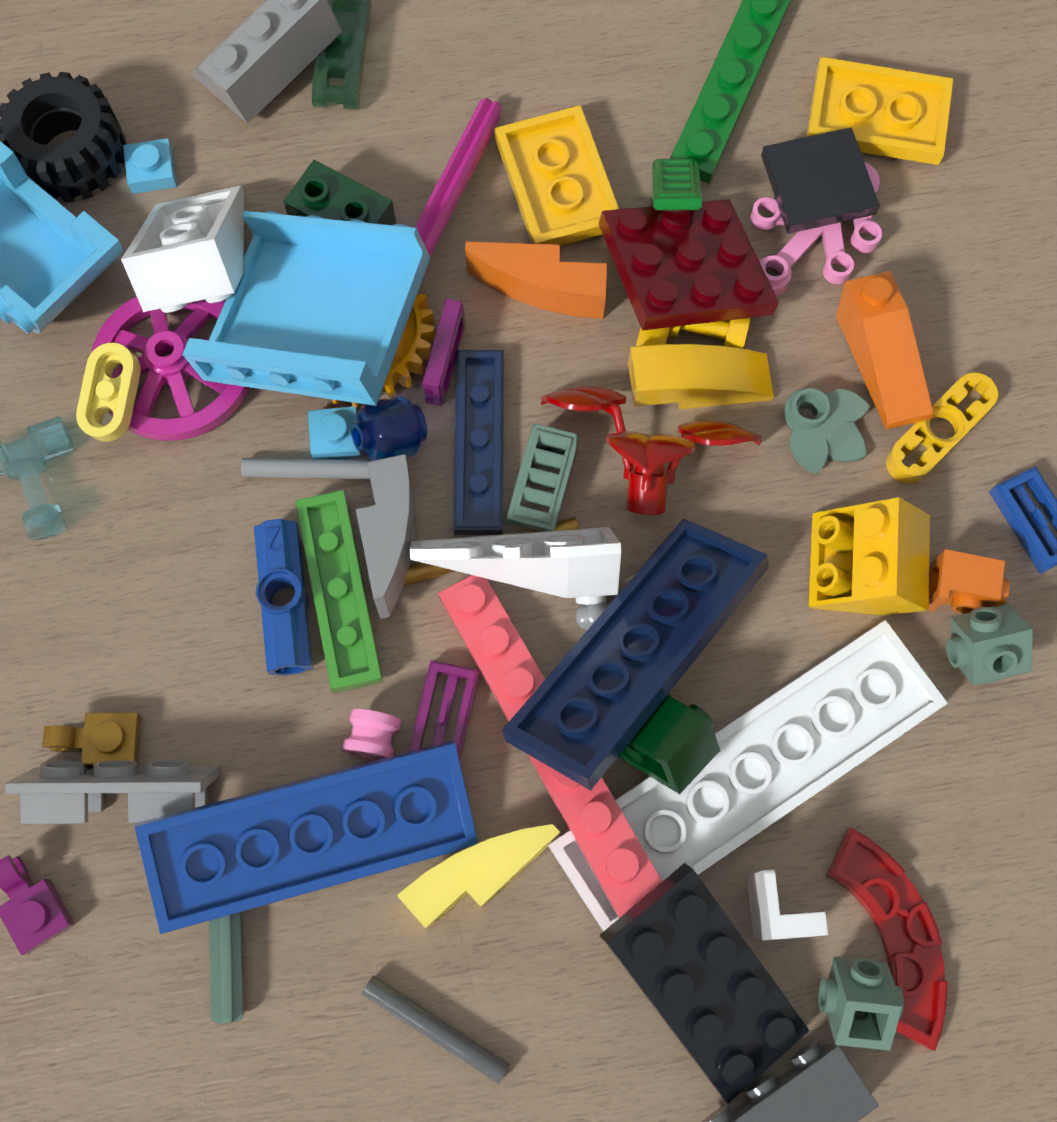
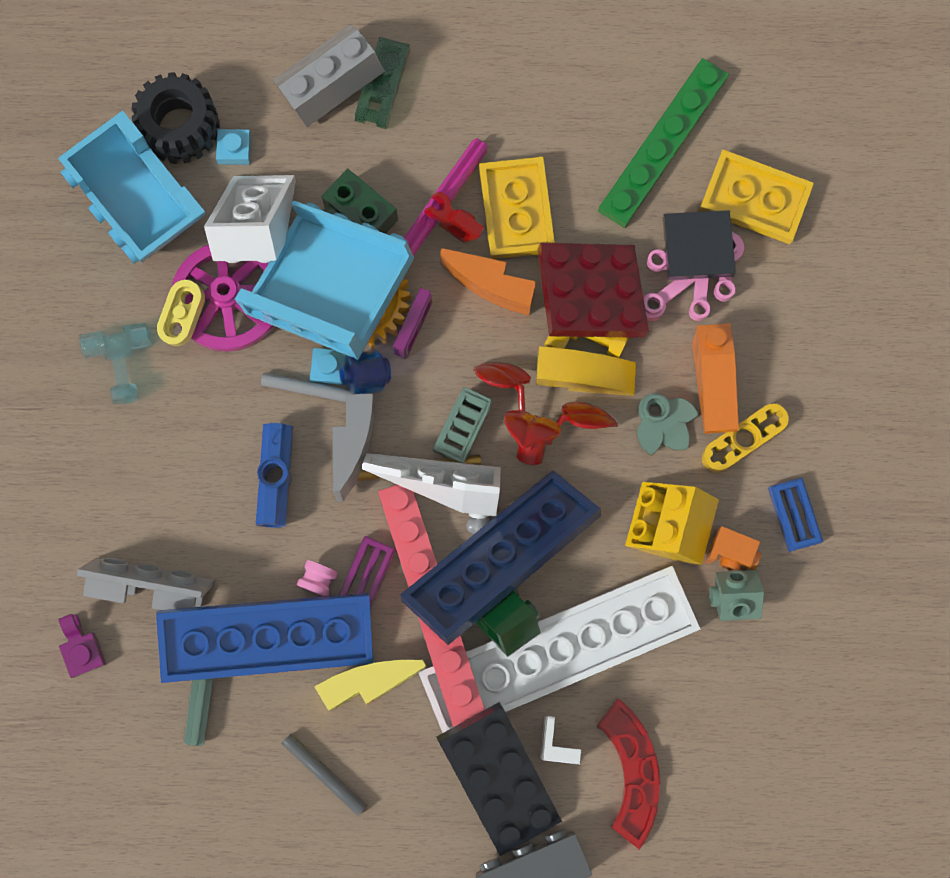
camera: 10 degrees right, 5 degrees up
pearl gold plate [42,713,142,767] -> none
bright green plate [295,490,383,693] -> none
dark blue tile [453,350,504,535] -> none
green slope [652,158,702,210] -> none
sand green brick [818,956,904,1051] -> none
none -> red plate [424,192,484,243]

